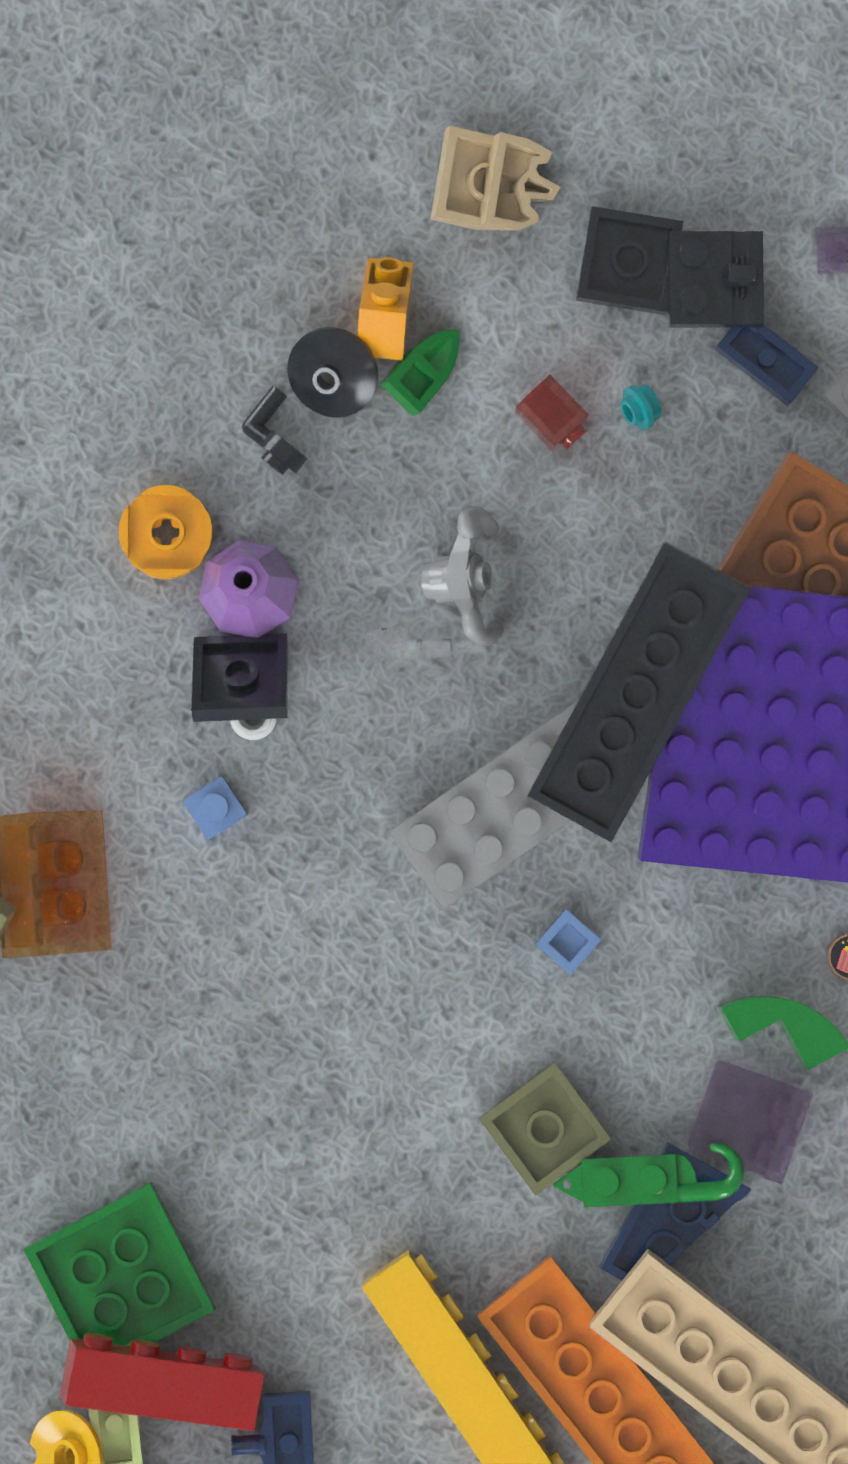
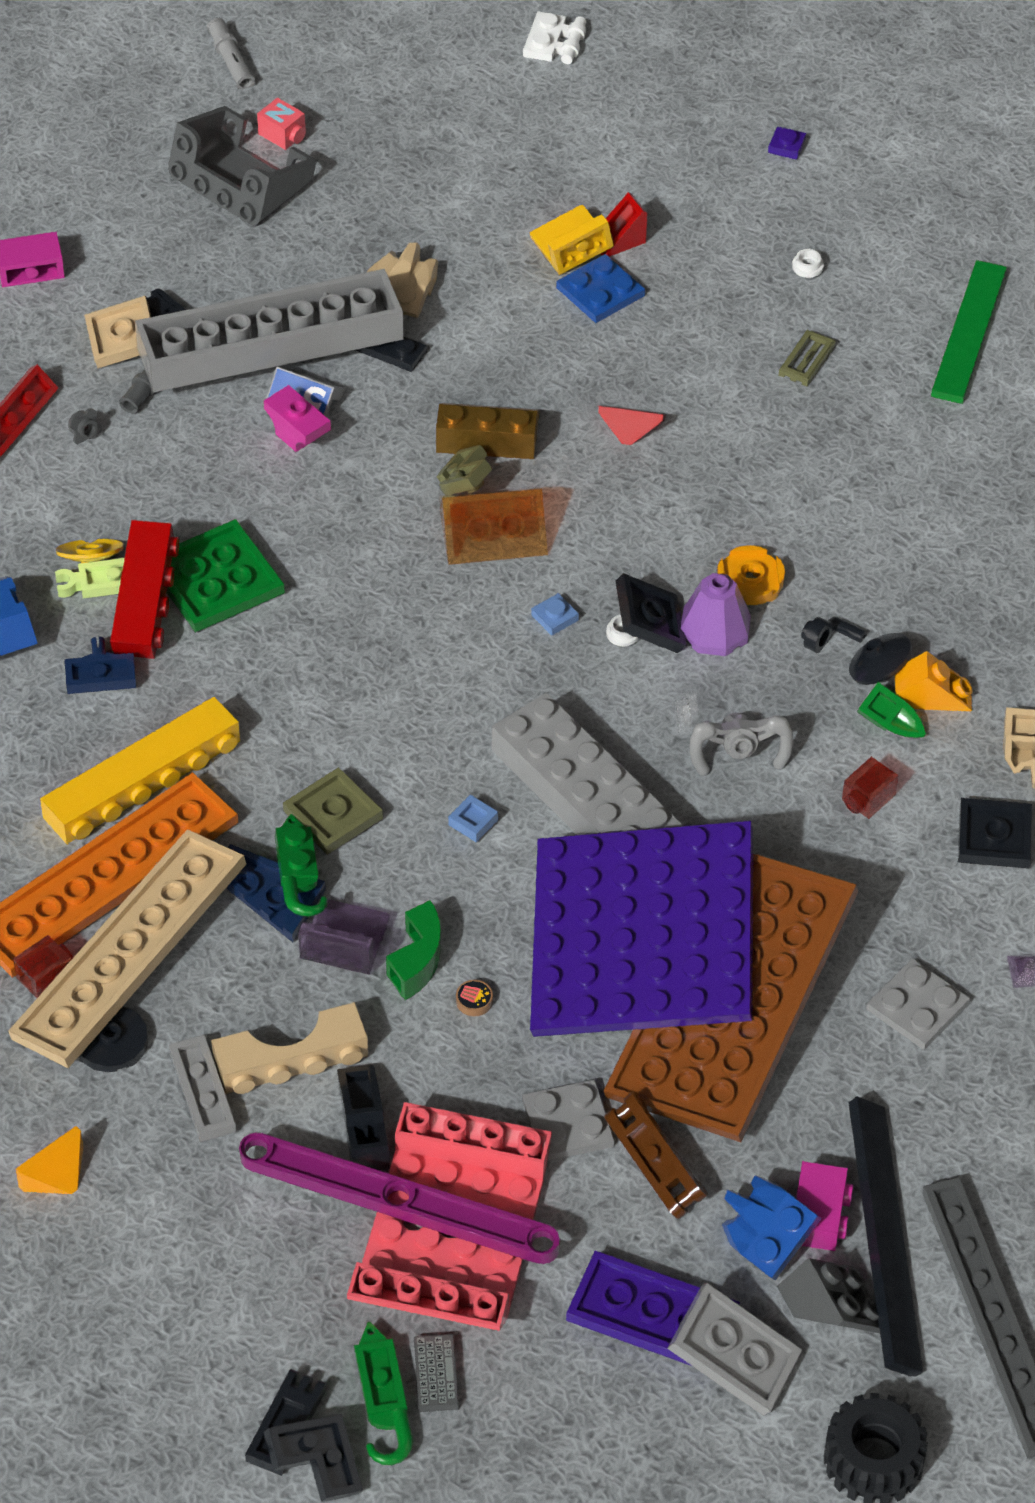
camera: 85 degrees right, 35 degrees down
black plate [527,541,751,842] -> none
teal plate [620,385,662,431] -> none
black hinge [668,231,764,328] -> none
dark blue plate [715,325,819,406] -> none

